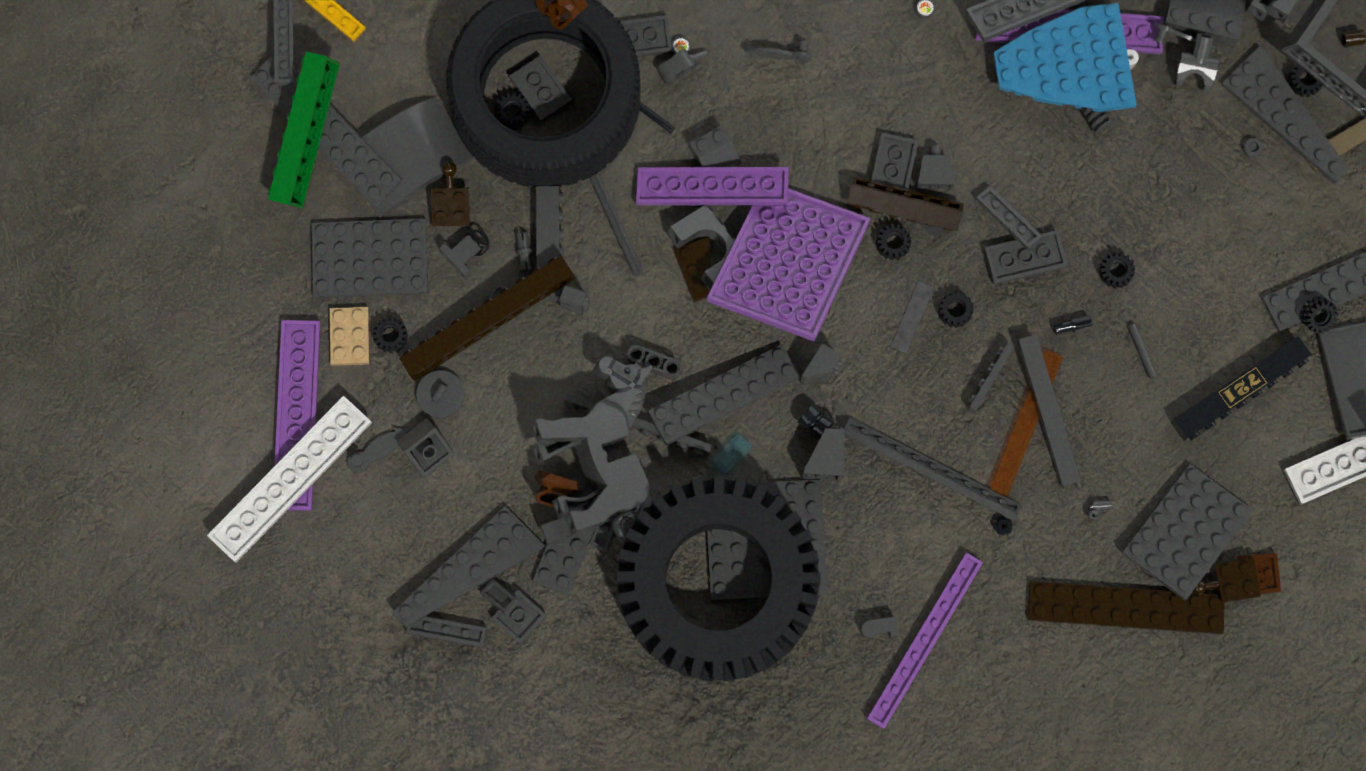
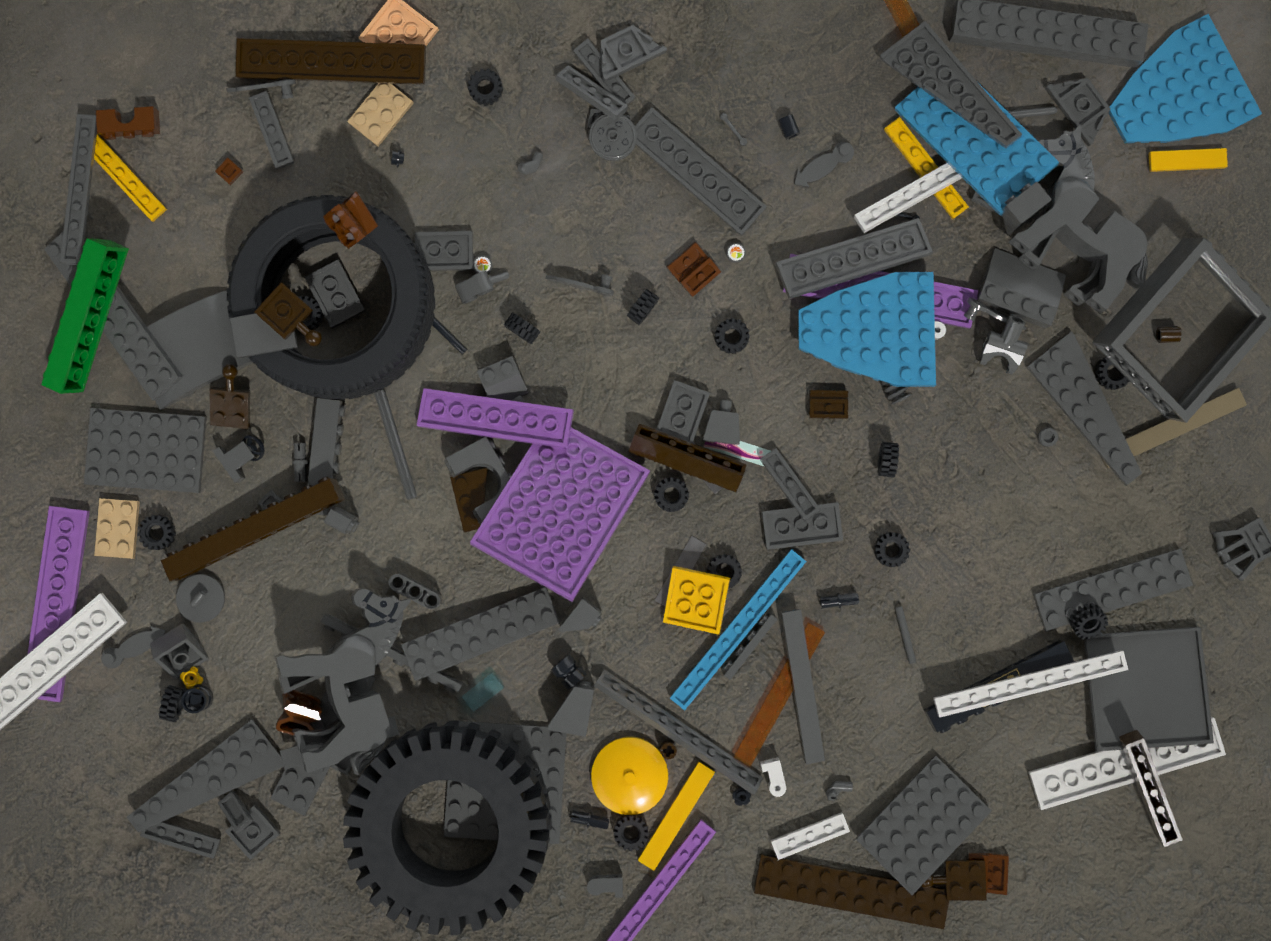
camera: 10 degrees right, 10 degrees up
none -> black tyre [159,685,186,723]
none -> yellow plate [180,667,203,689]
none -> black wheel [181,686,213,714]
none -> dark grey tile [230,314,298,358]
none -> dark brown plate [254,282,322,346]
none -> black tyre [504,312,540,345]
none -> black axle [570,810,609,830]
none -> yellow dish [591,737,668,815]
none -> black tyre [614,815,648,851]
none -> black tyre [627,289,659,325]
none -> yellow tile [638,761,715,871]
none -> dark brown piece [660,740,677,760]
none -> yellow plate [663,566,730,634]
none -> reddish brown slope [666,242,721,297]
none -> dark azure plate [670,549,807,711]
none -> sticker [704,441,771,466]
none -> black tyre [715,318,750,354]
none -> white leg [760,757,786,797]
none -> white plate [770,812,850,860]
none -> dark brown plate [809,390,848,419]
none -> black tyre [877,441,899,478]
none -> white plate [933,650,1128,717]

